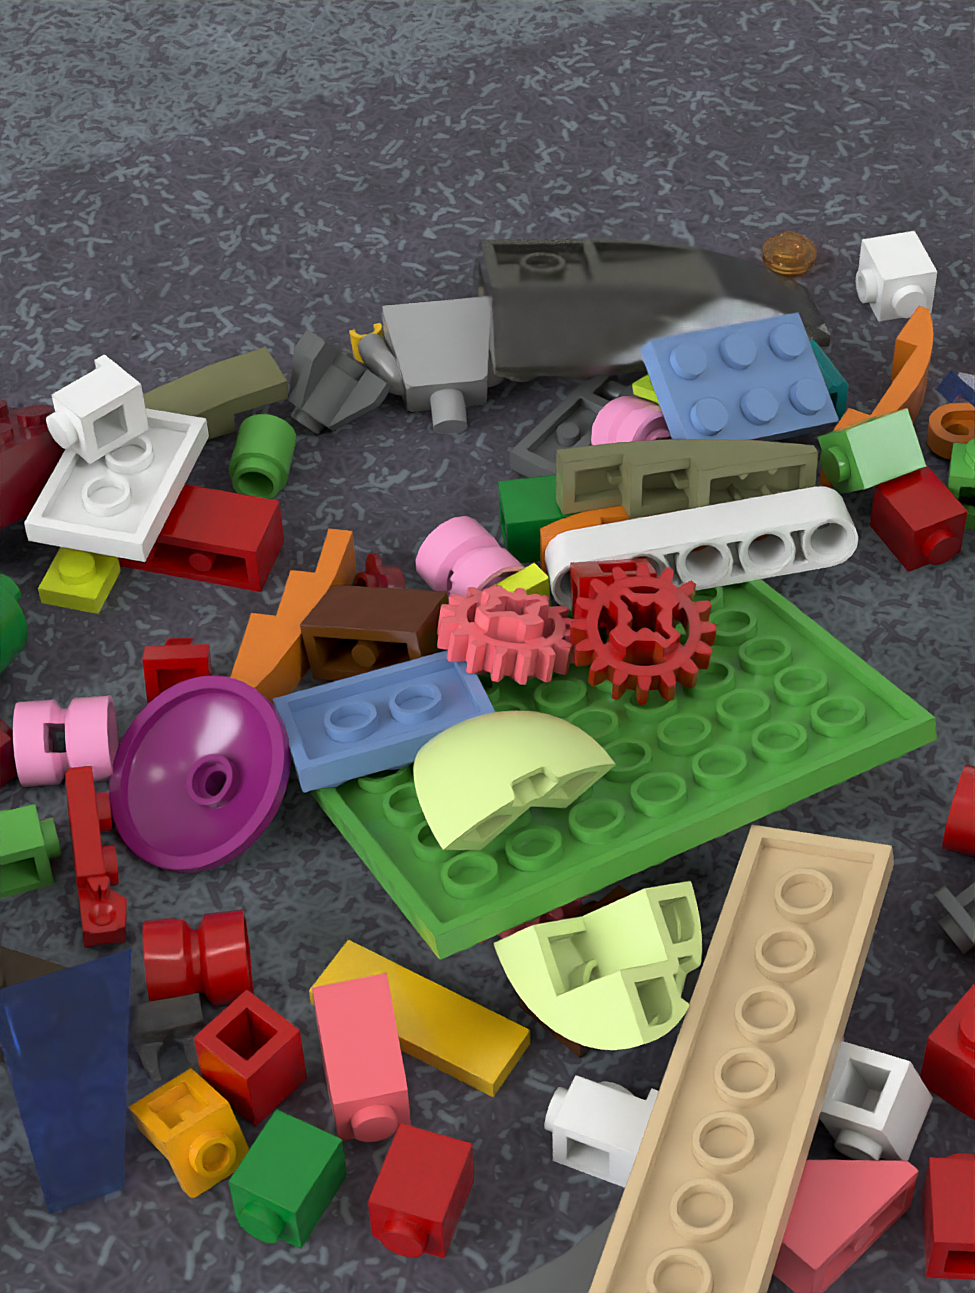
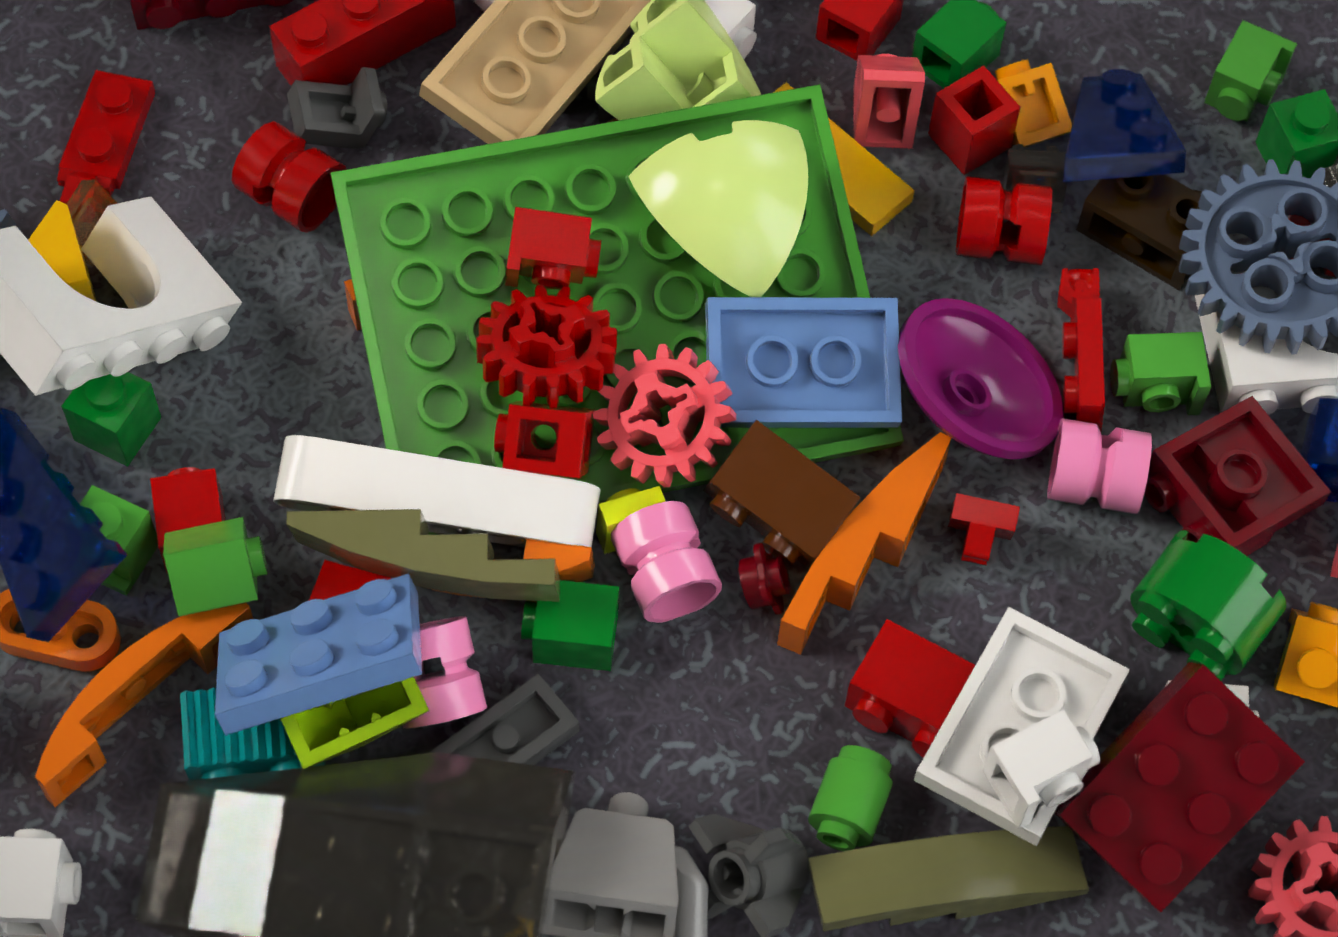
camera: 170 degrees left, 15 degrees up
none -> red brick [505,207,602,289]

